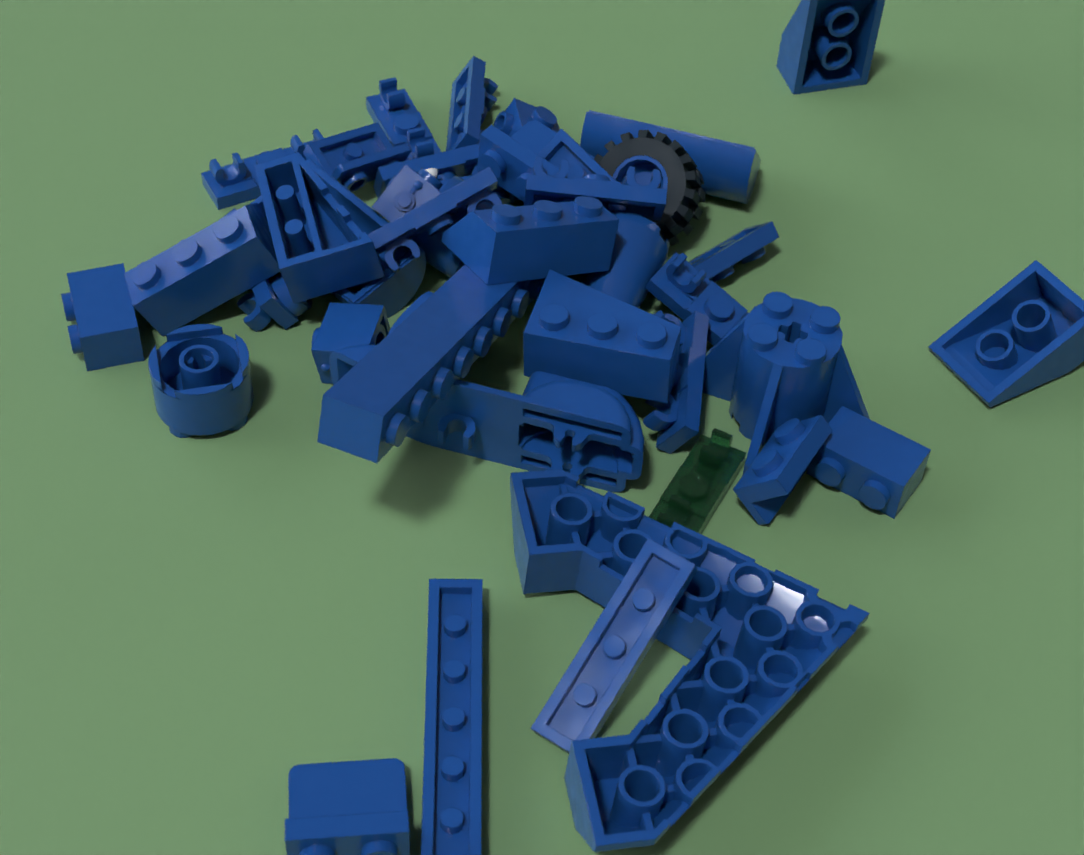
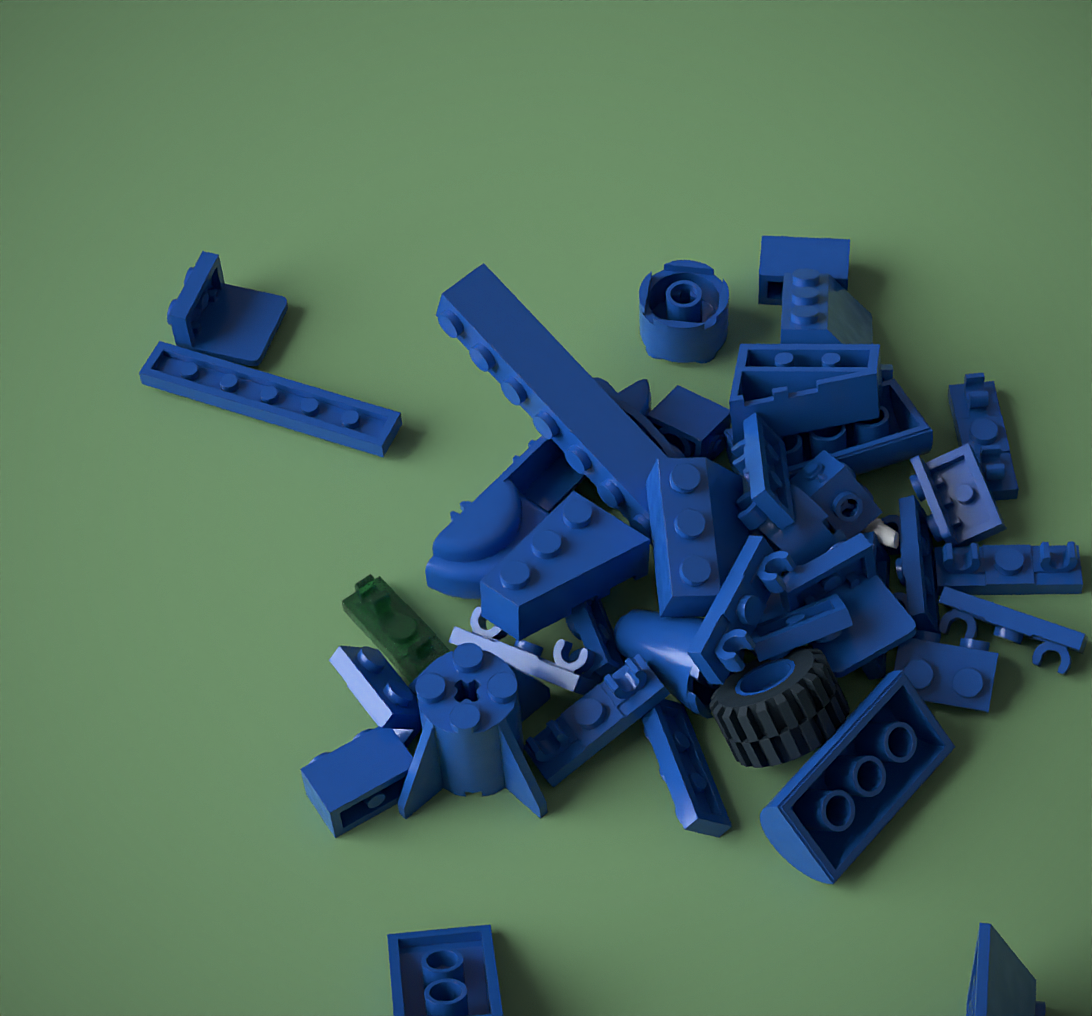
camera: 120 degrees right, 5 degrees up
blue wedge [510,469,870,852] -> none
blue plate [531,538,698,753] -> none

